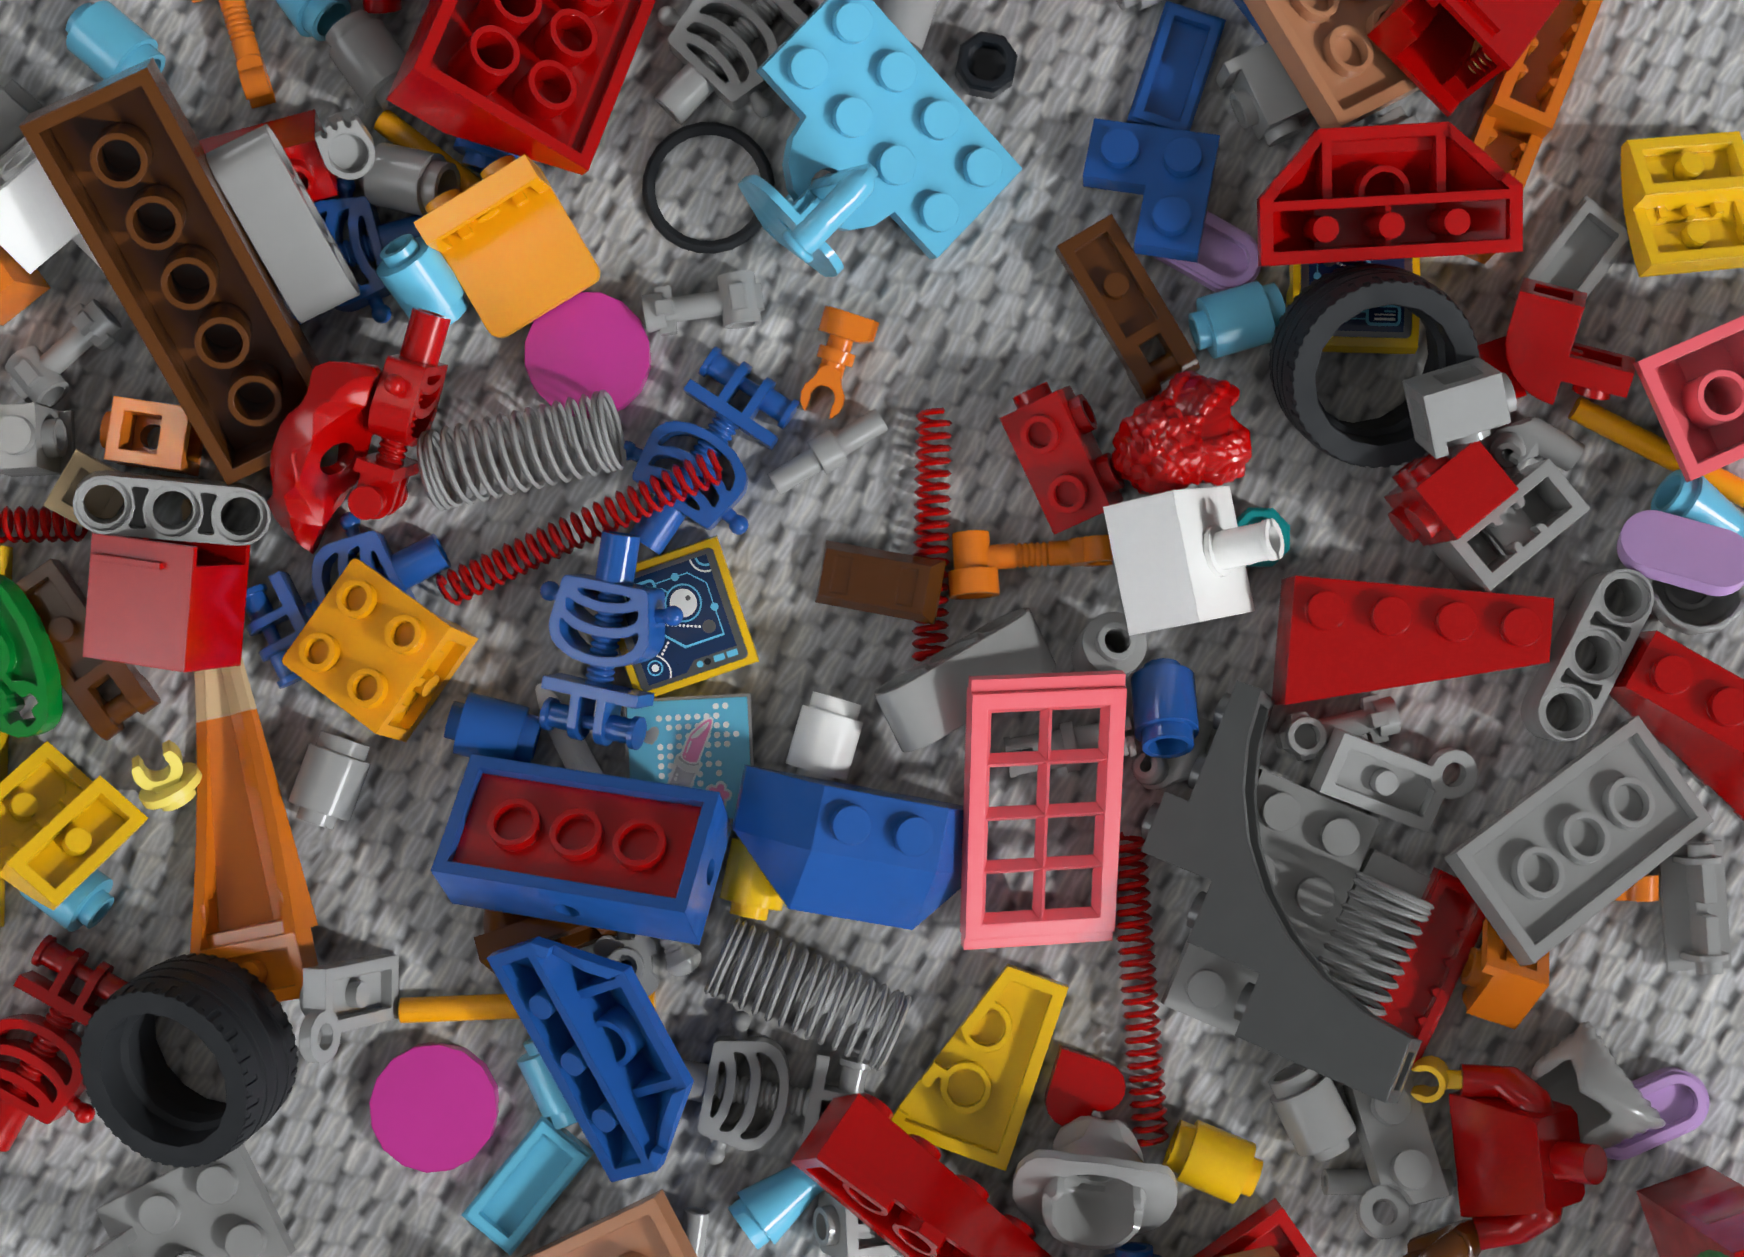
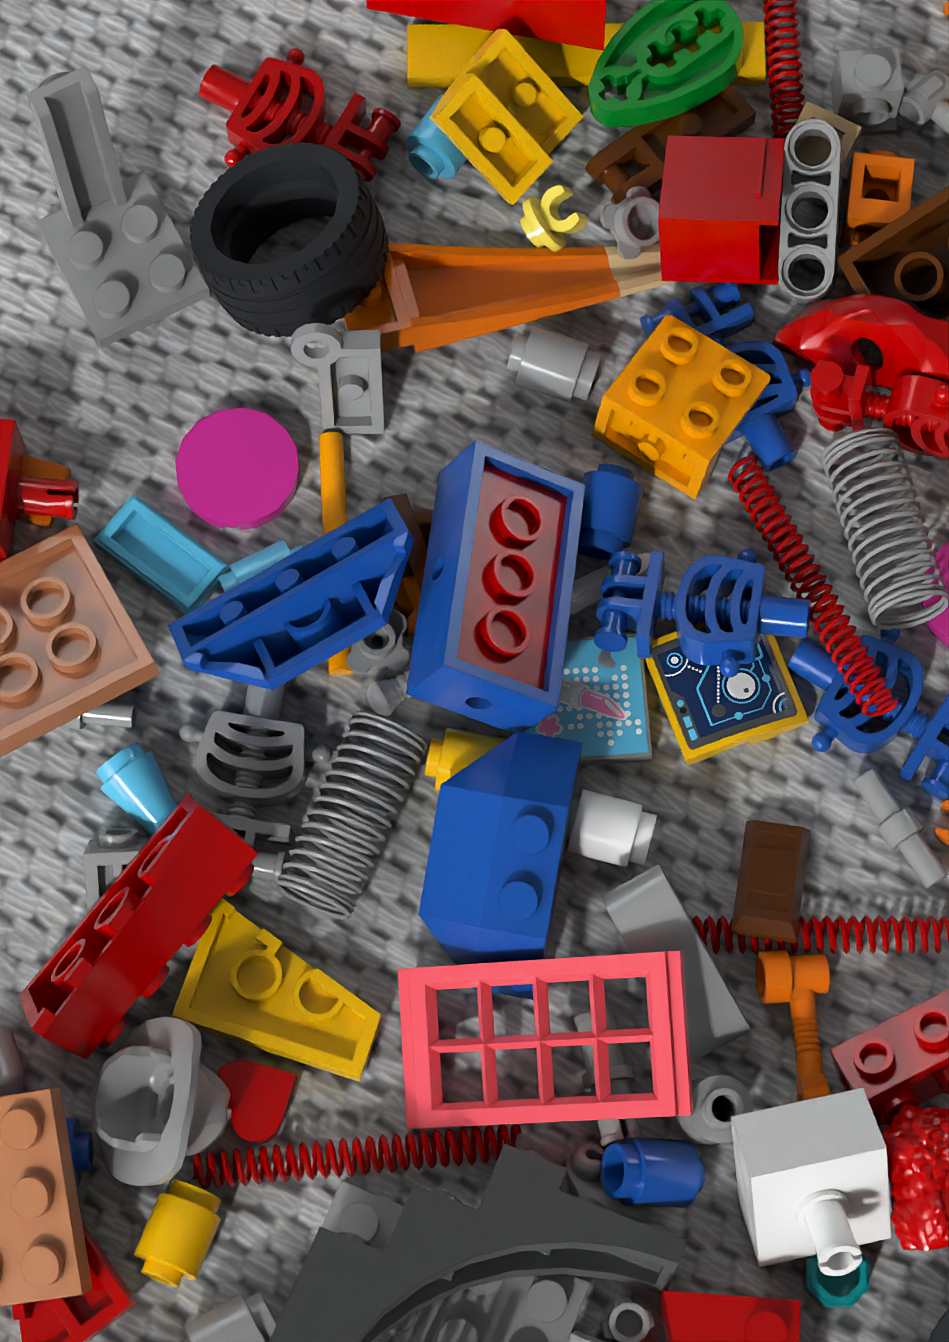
camera: 90 degrees right, 15 degrees down
none -> light grey plate [600,186,660,259]

